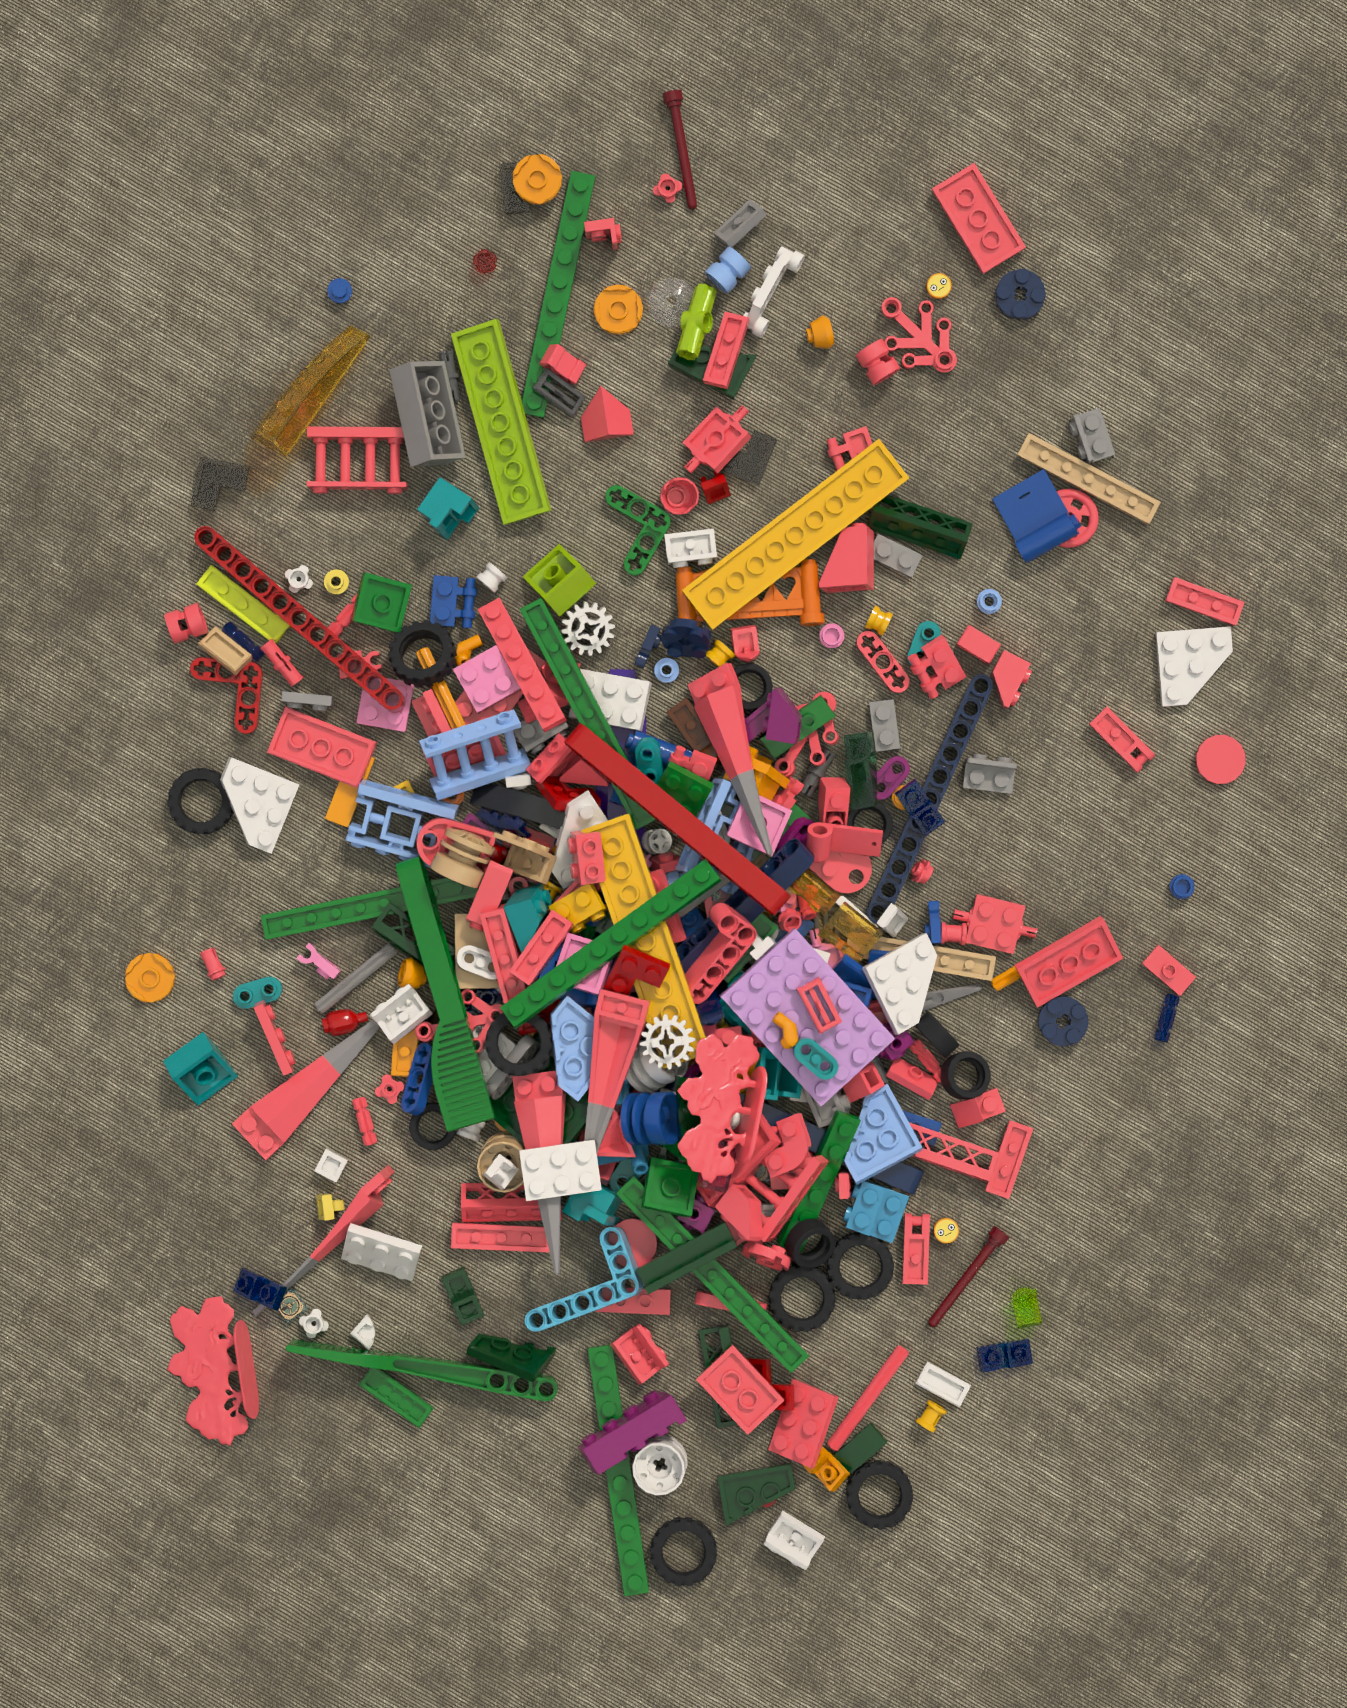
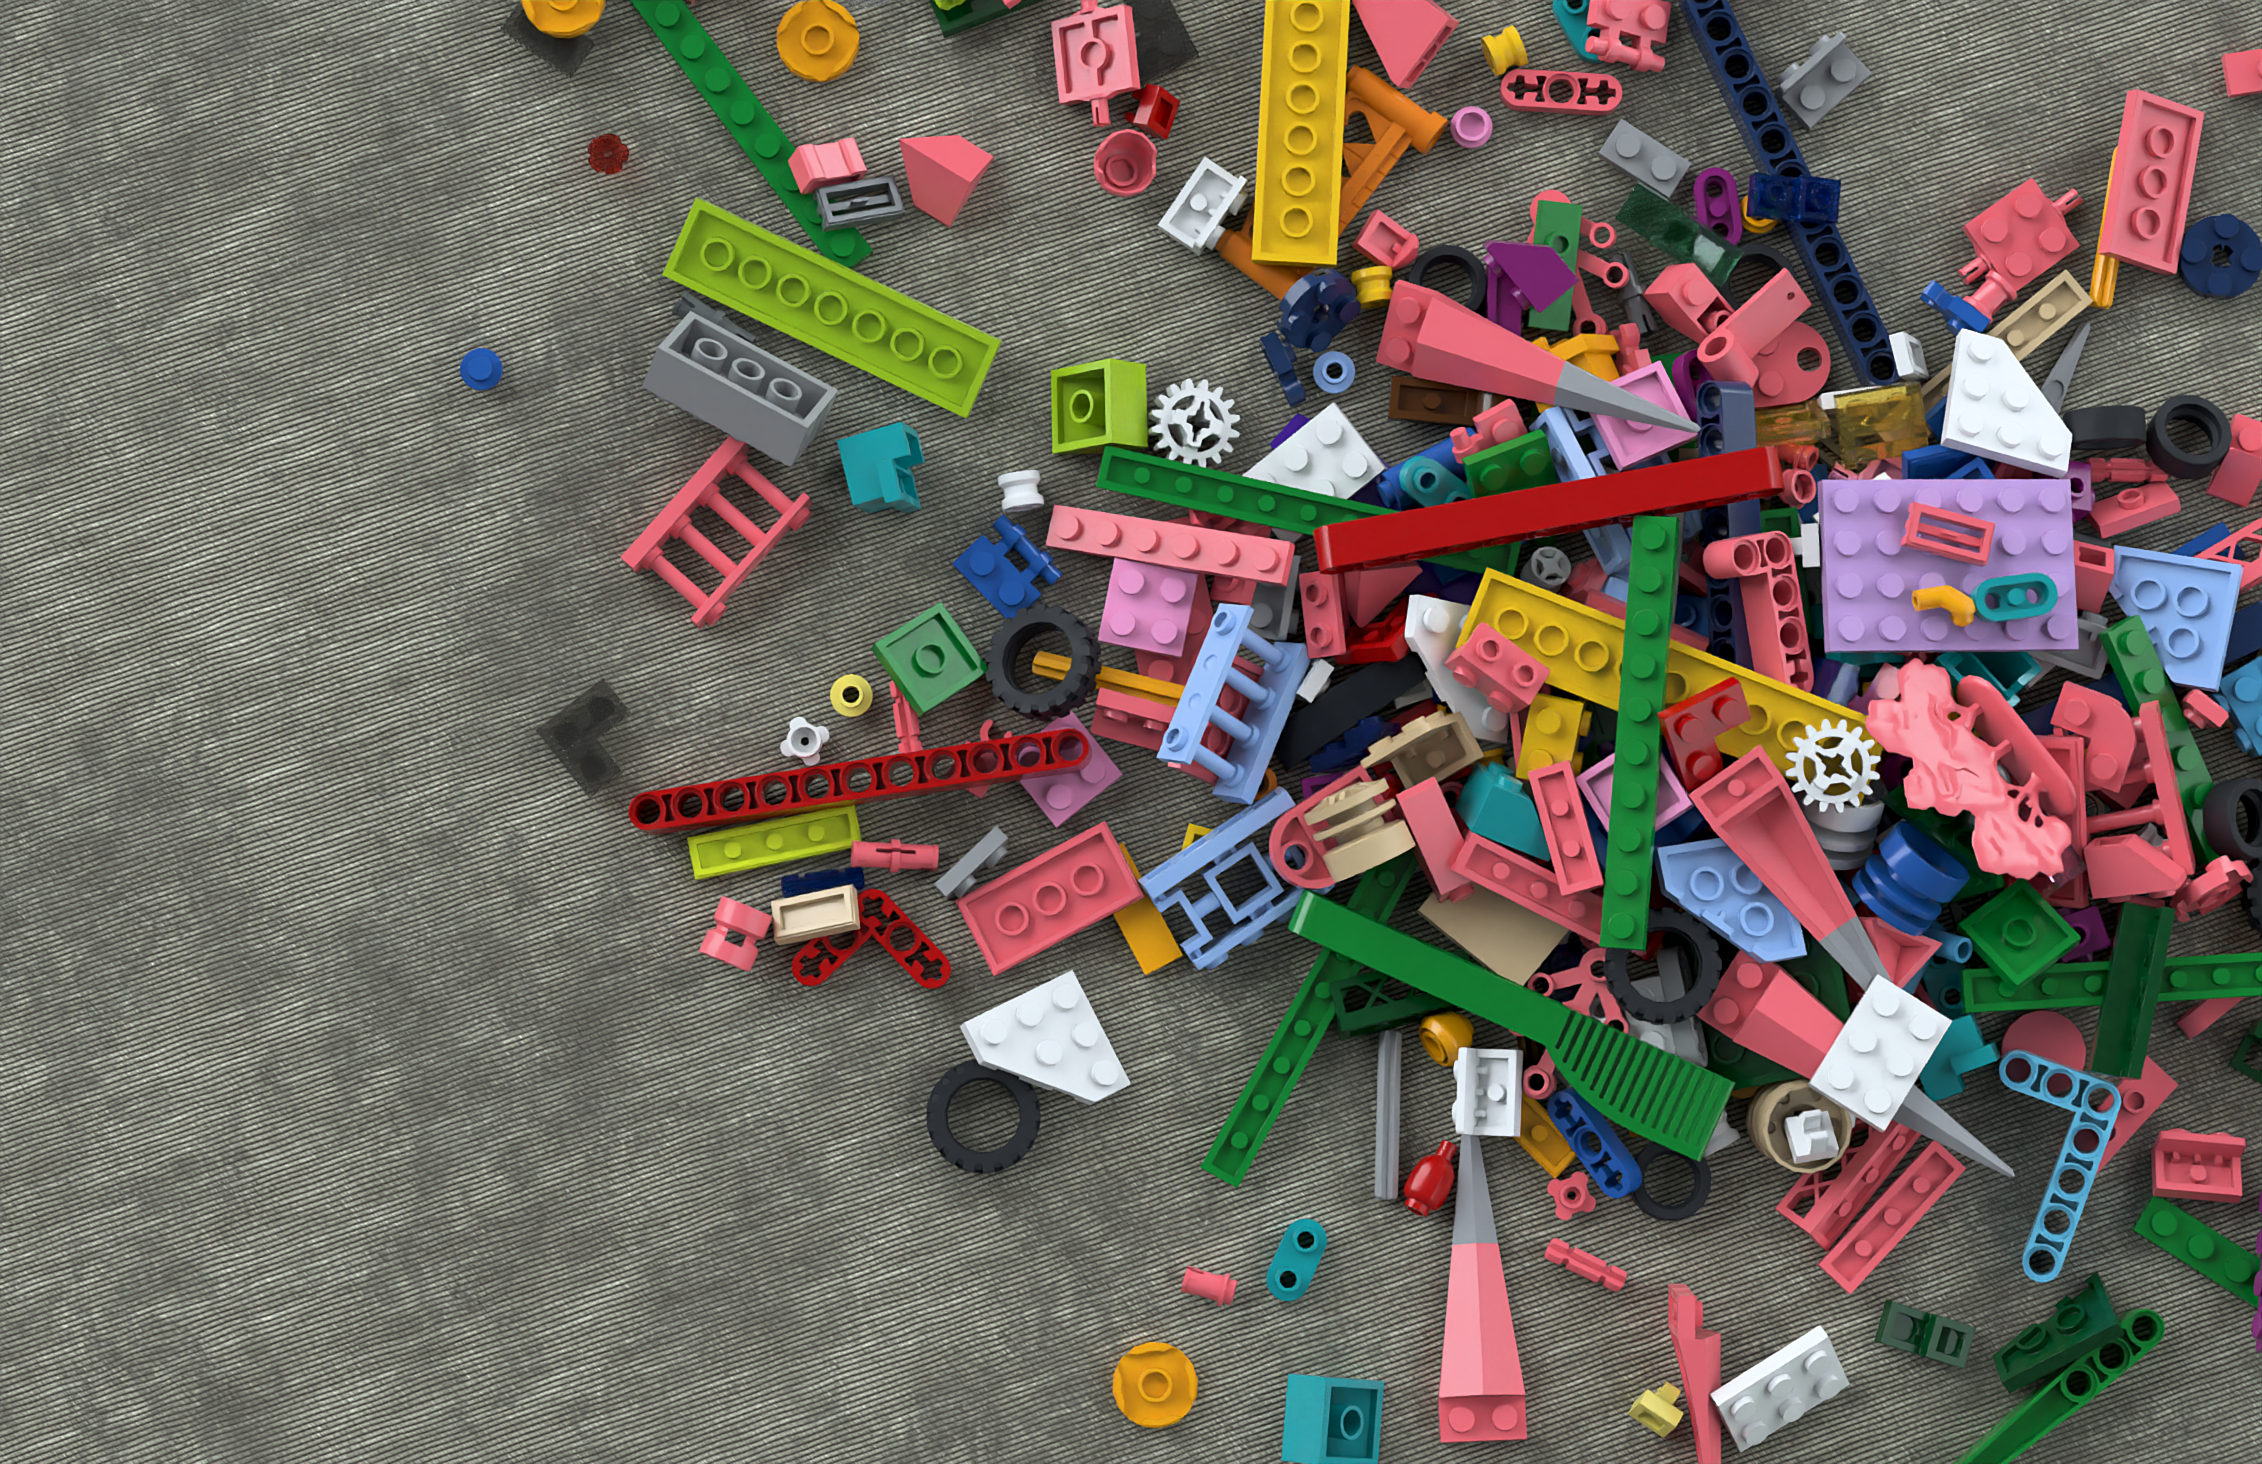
camera: 45 degrees left, 5 degrees down
clear yellow wedge [249,326,370,457] -> none
coral plate [254,1000,296,1076] -> none
bright pink plate [296,943,342,980] -> none
white plate [314,1148,348,1182] -> none
light orange arm [455,634,483,666] -> none
white plate [456,945,497,980] -> none
green beam [605,485,671,576] -> none
coral plate [911,859,933,884] -> none

